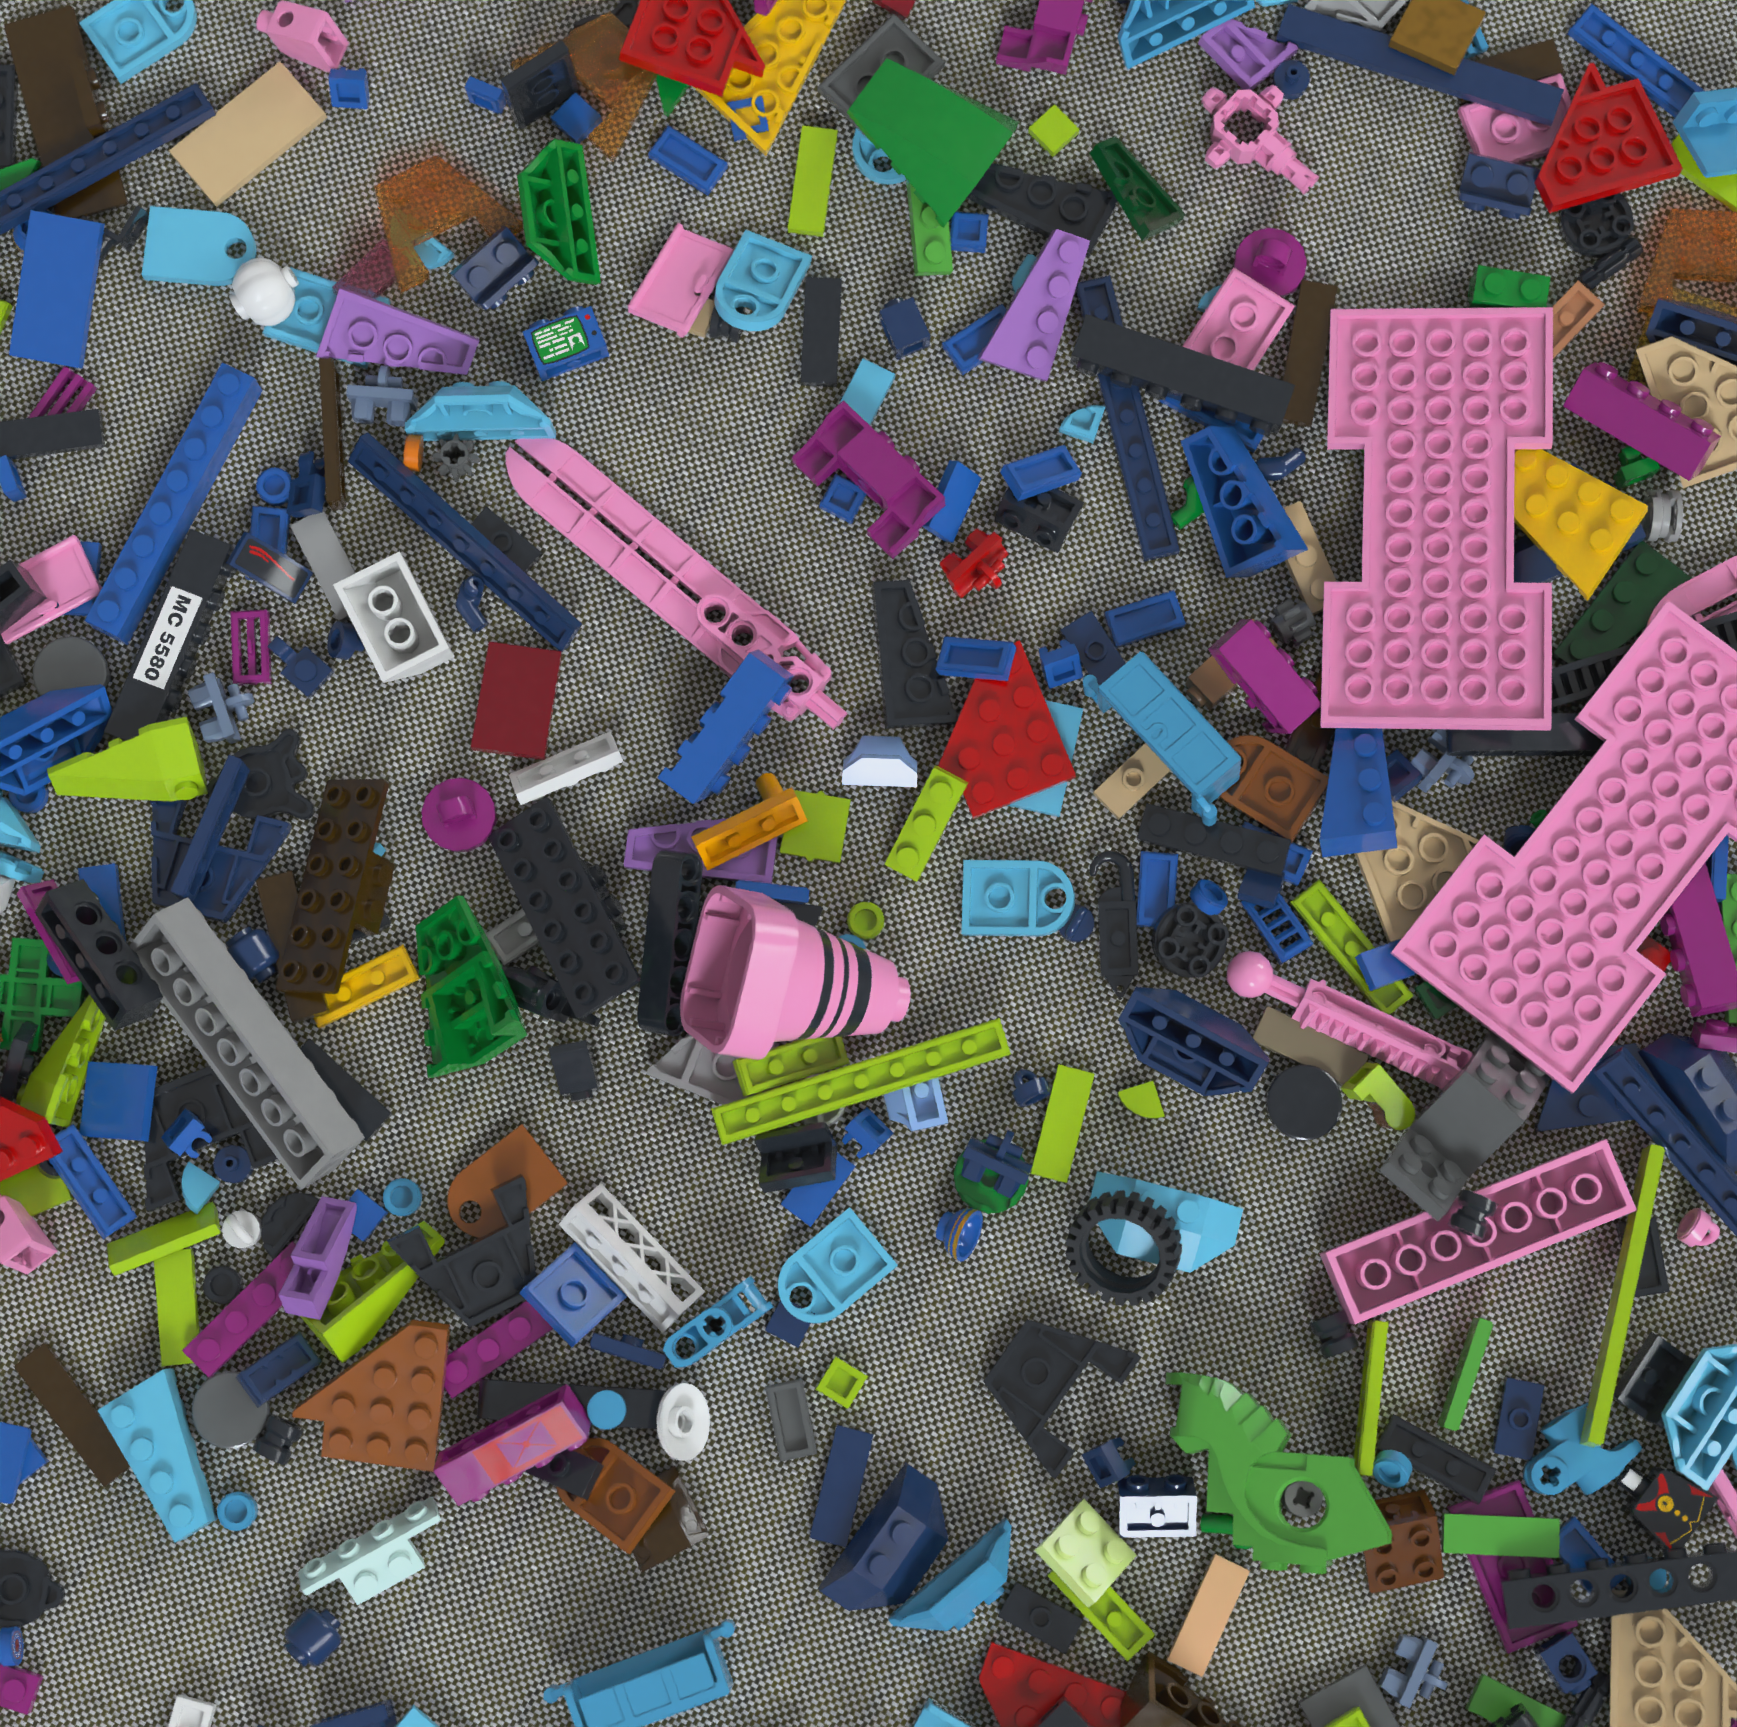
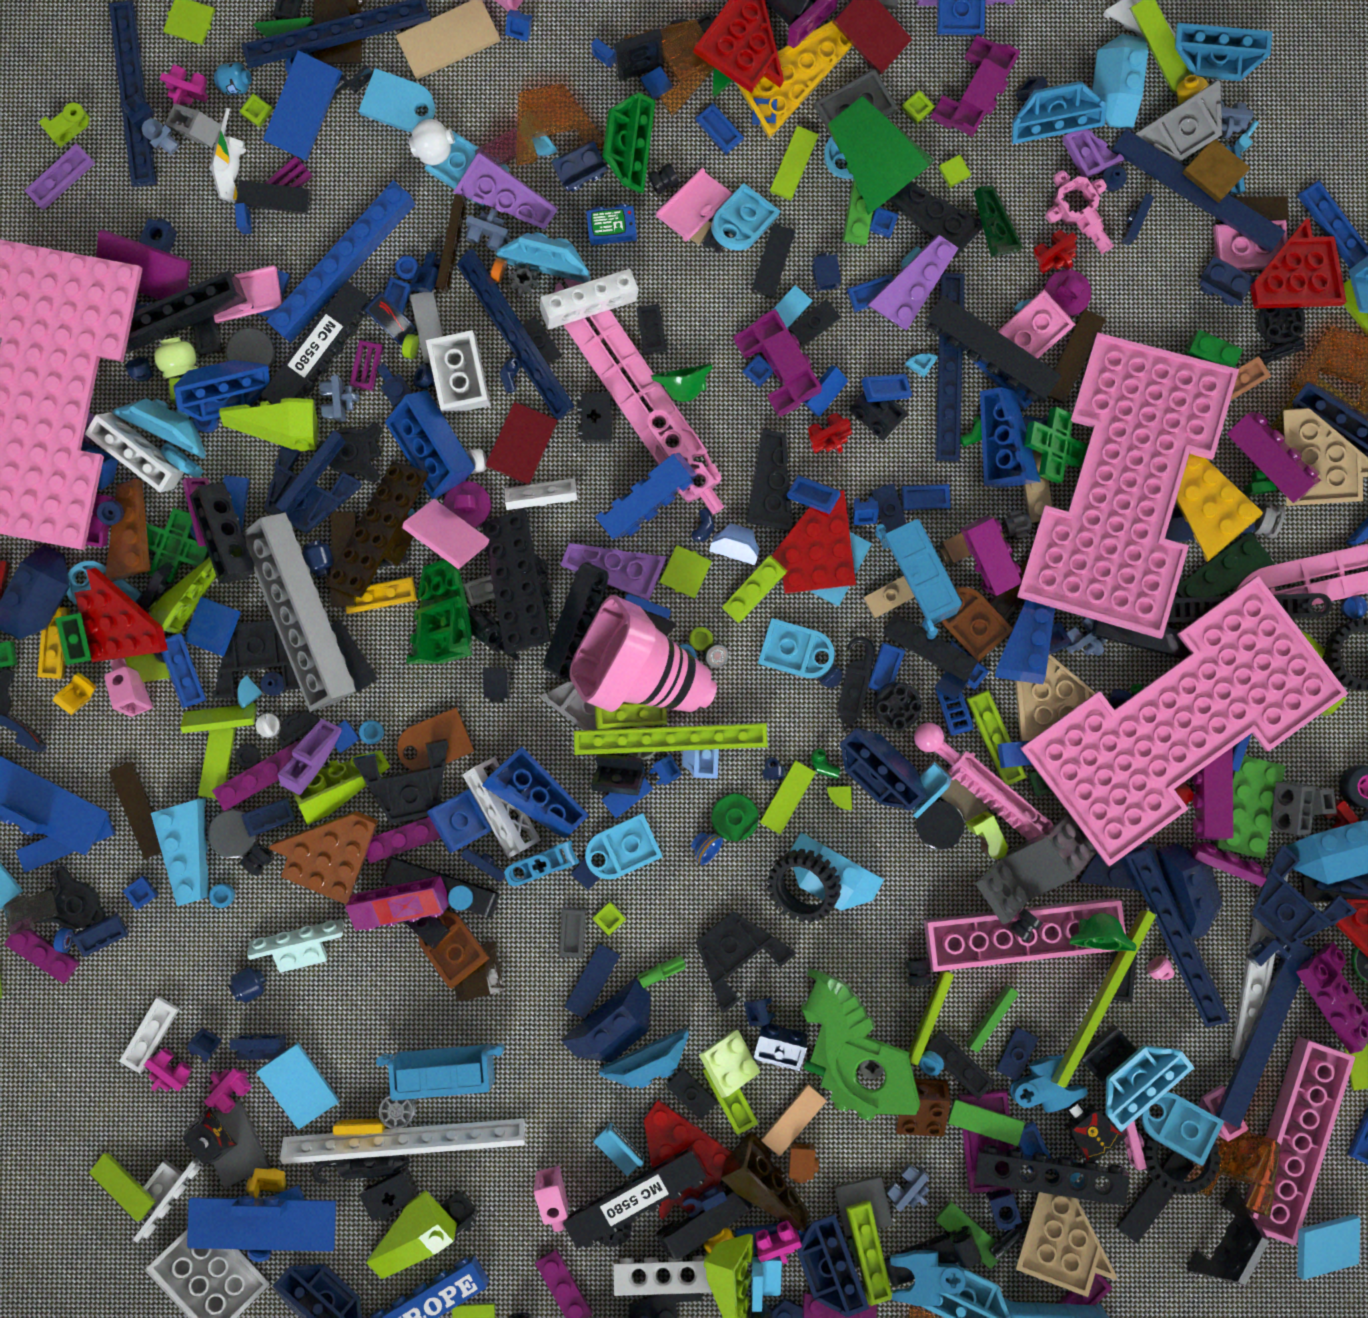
camera: 15 degrees right, 5 degrees up
blue tile [161,1108,212,1159] -> none
white dish [657,1383,710,1461] -> none
light orange piece [691,773,808,871] -> none
dark blue hips [961,1130,1033,1198] -> none
blue tile [1190,879,1228,915] -> none
none -> dark blue plate [72,913,129,957]
none -> blue tile [123,876,159,910]
none -> blue slope [385,390,475,500]
none -> lime tile [402,334,419,359]
none -> bright pink tile [402,499,490,569]
none -> white tile [466,449,487,474]
none -> blue wedge [482,746,589,839]
none -> white brick [540,269,639,330]
none -> black brick [577,392,612,444]
none -> black plate [636,304,667,356]
none -> bright green axle [638,956,686,988]
none -> black wheel [648,163,679,195]
none -> green hat [650,363,712,402]
none -> dark blue arm [691,508,714,542]
none -> tile [703,643,729,668]
none -> dark orange brick [787,1143,819,1183]
none -> black plate [789,299,841,348]
none -> green arm [811,748,841,779]
none -> lime tile [901,90,935,125]
none -> medium azure panel [913,762,952,819]
none -> green plate [1024,407,1087,483]
none -> red hips [1034,230,1077,274]
none -> green hat [1069,913,1137,951]
none -> dark blue plate [1121,193,1154,246]

